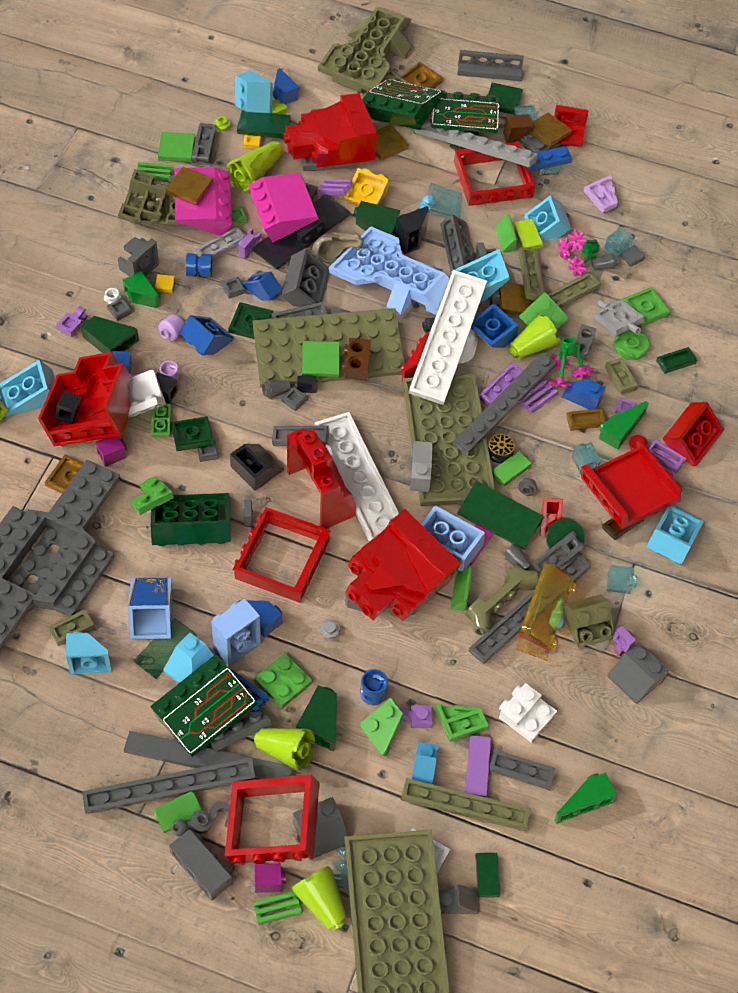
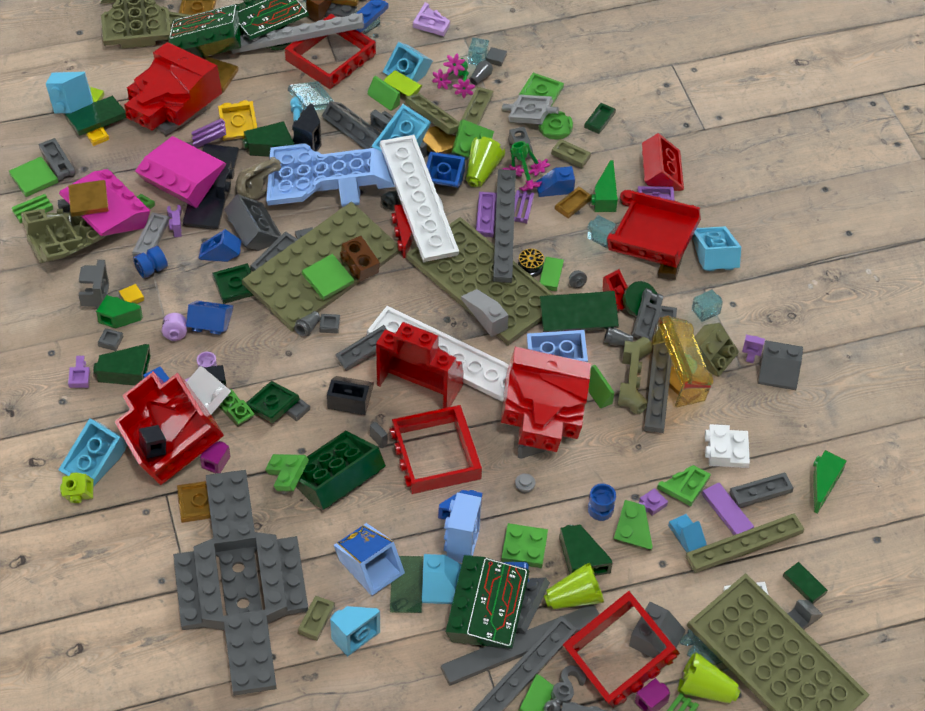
camera: 35 degrees left, 5 degrees down
white plate [104,288,121,304] -> none
lime plate [214,116,231,132] -> none
dark grey tile [222,277,245,299] -> none
lime cone [226,141,283,191] -> none
blue slope [272,68,300,104] -> none
black plate [297,375,316,393] -> none
medium lavender tile [614,397,638,415] -> none

